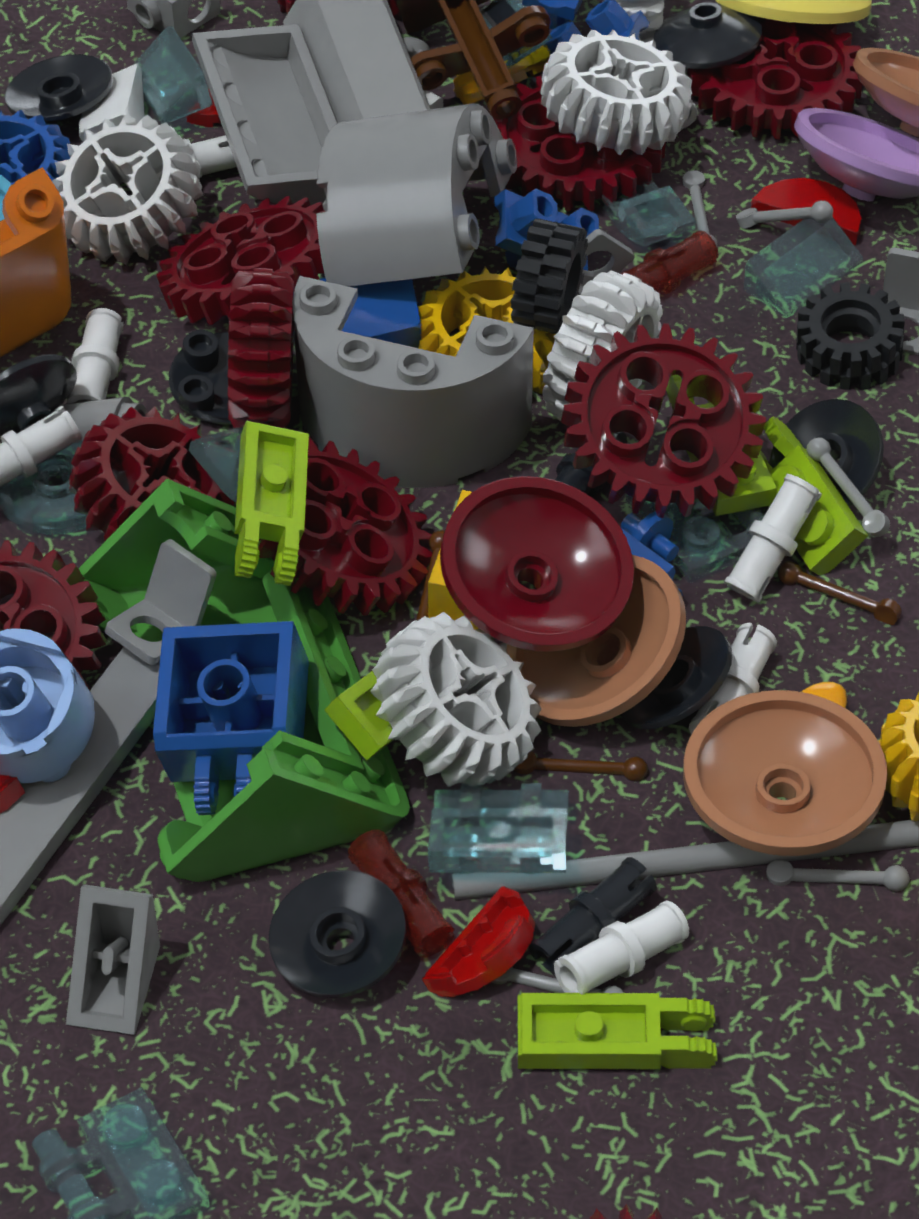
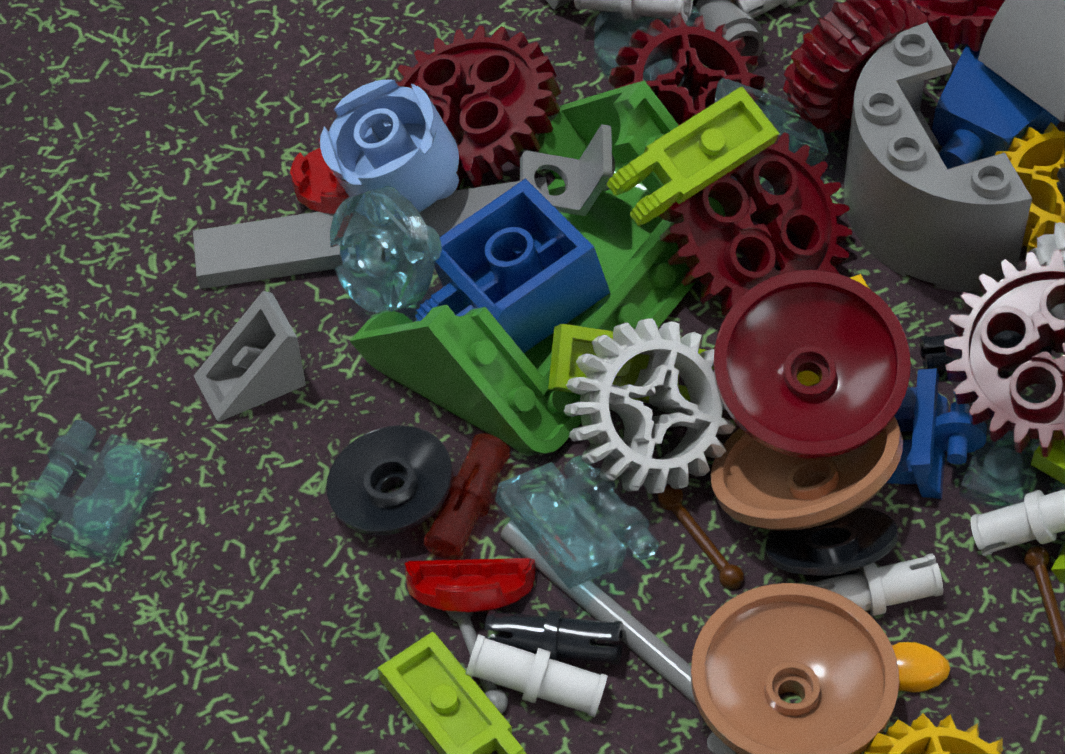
camera: 55 degrees right, 5 degrees up
none -> clear light blue plate [330,186,442,313]

